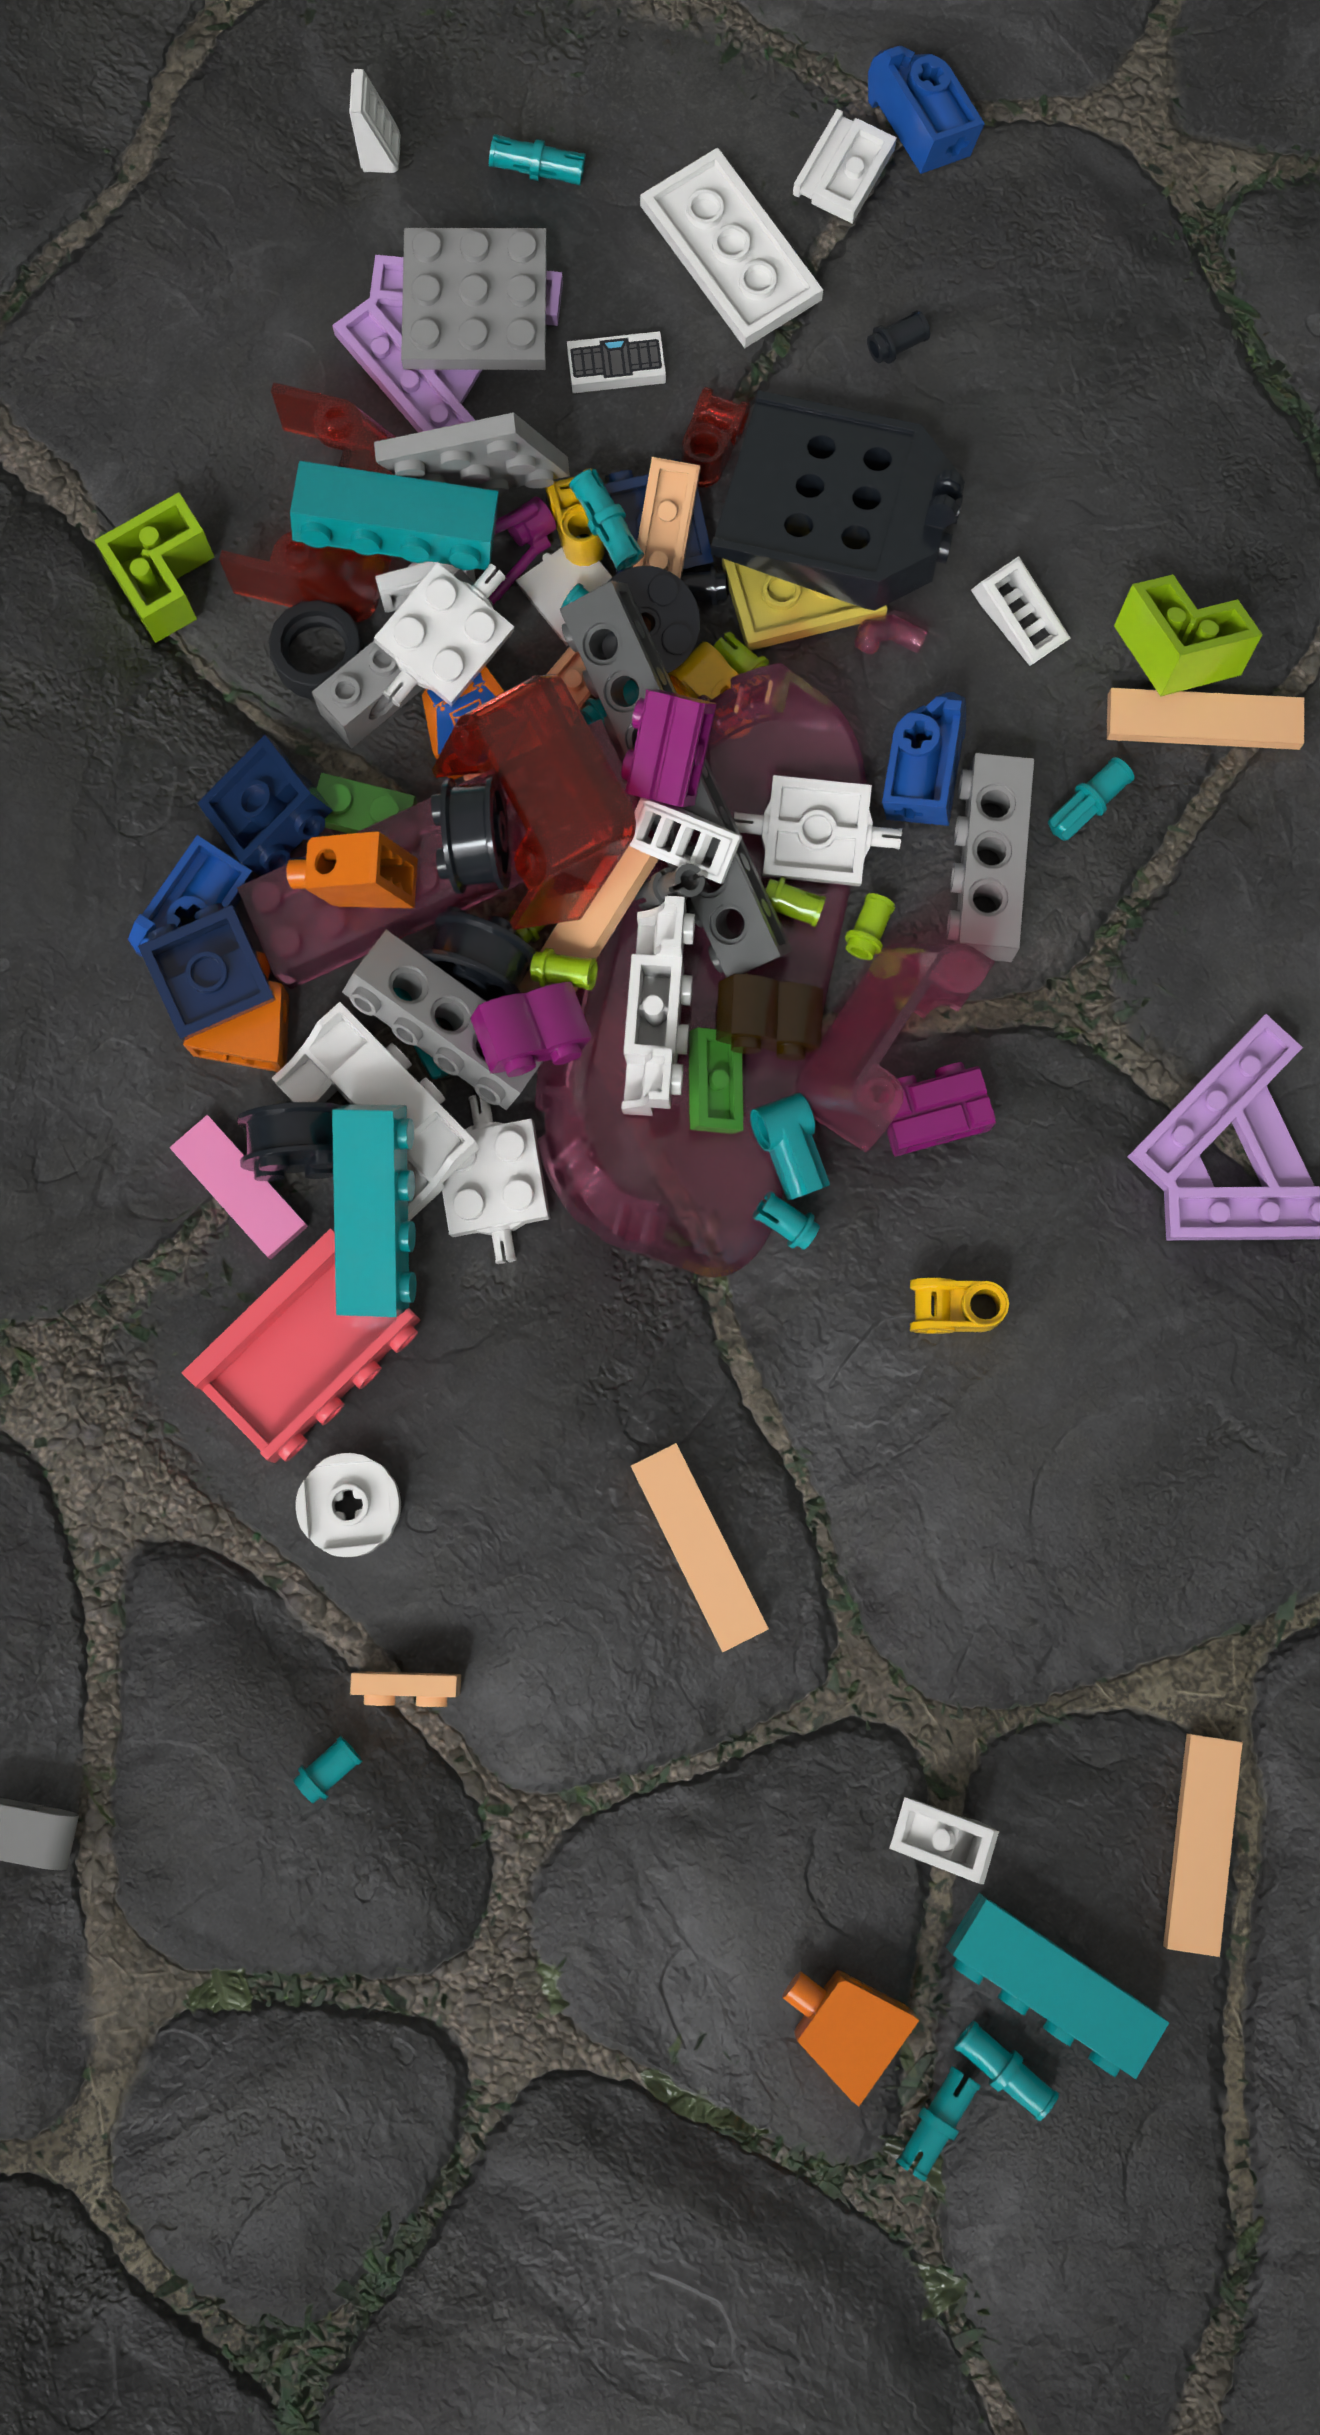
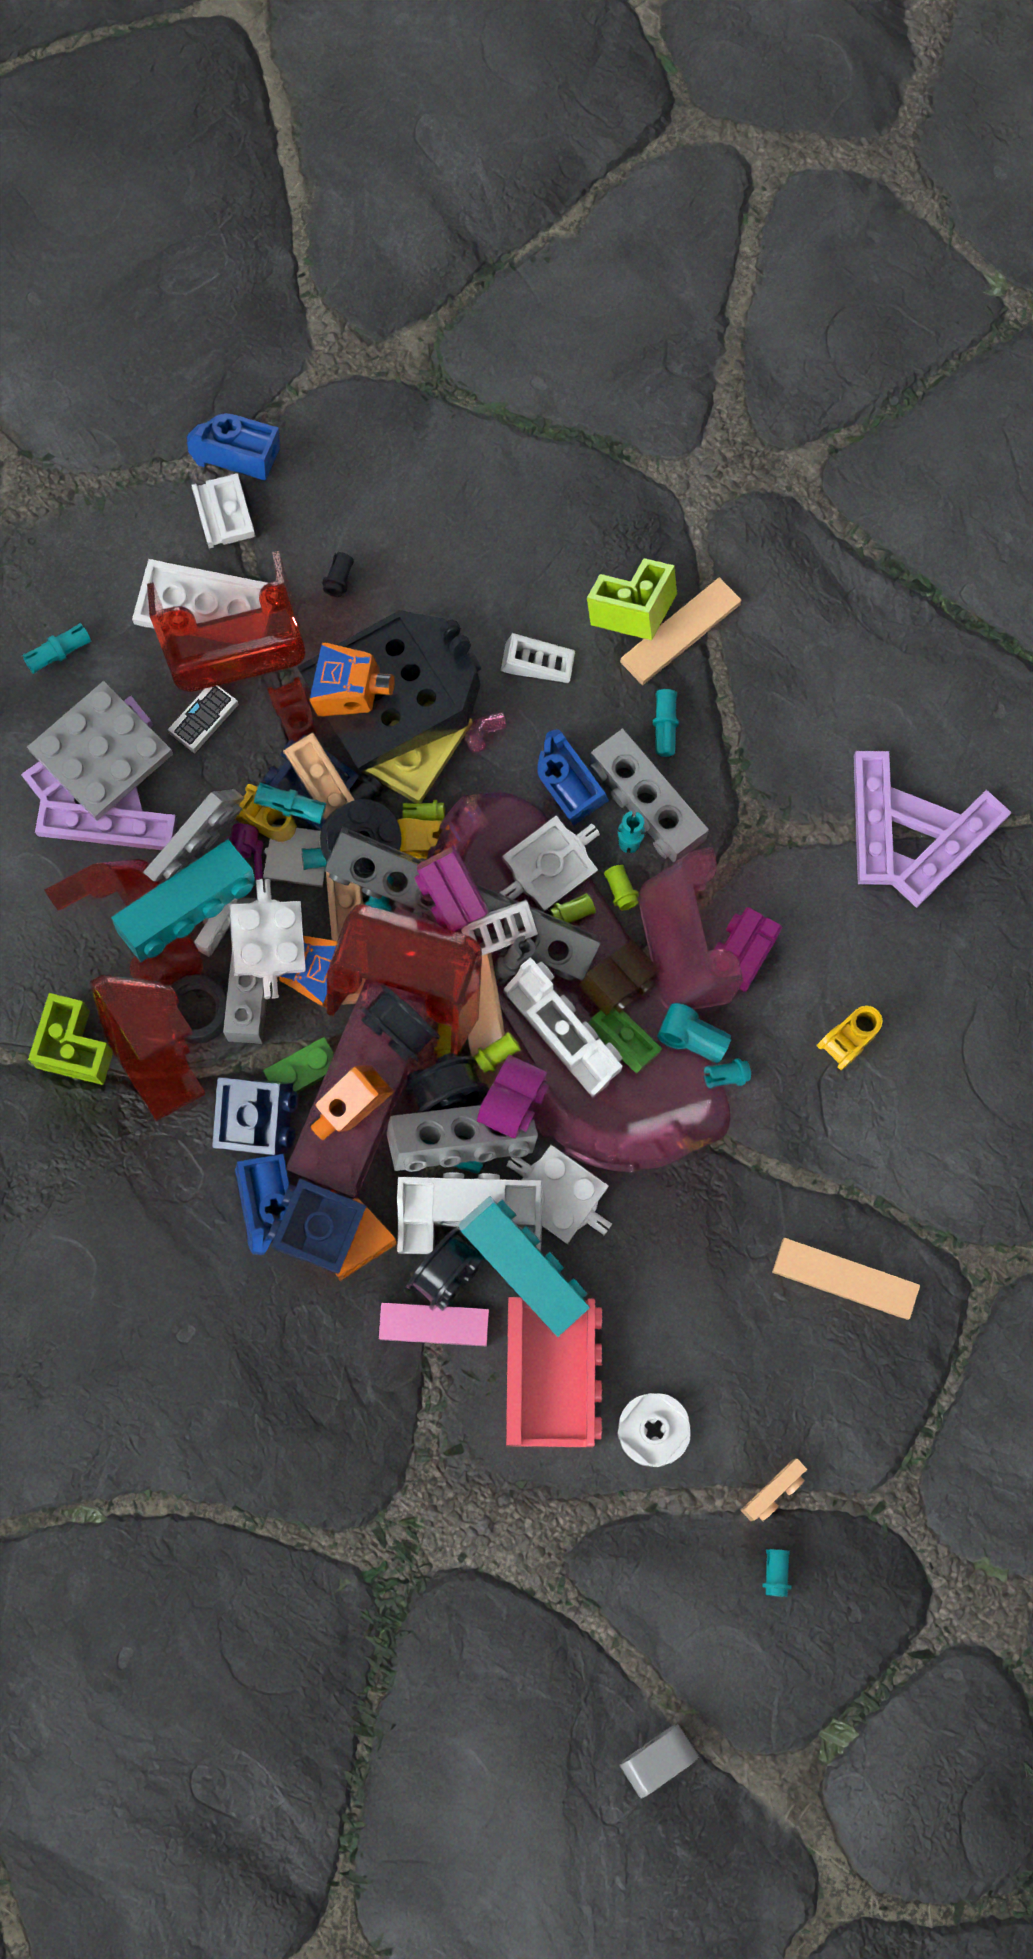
camera: 45 degrees left, 5 degrees down
none -> clear red windscreen [89,974,206,1121]
none -> clear red windscreen [147,551,306,692]
none -> orange torso [309,643,395,716]
none -> teal pin [618,811,645,853]

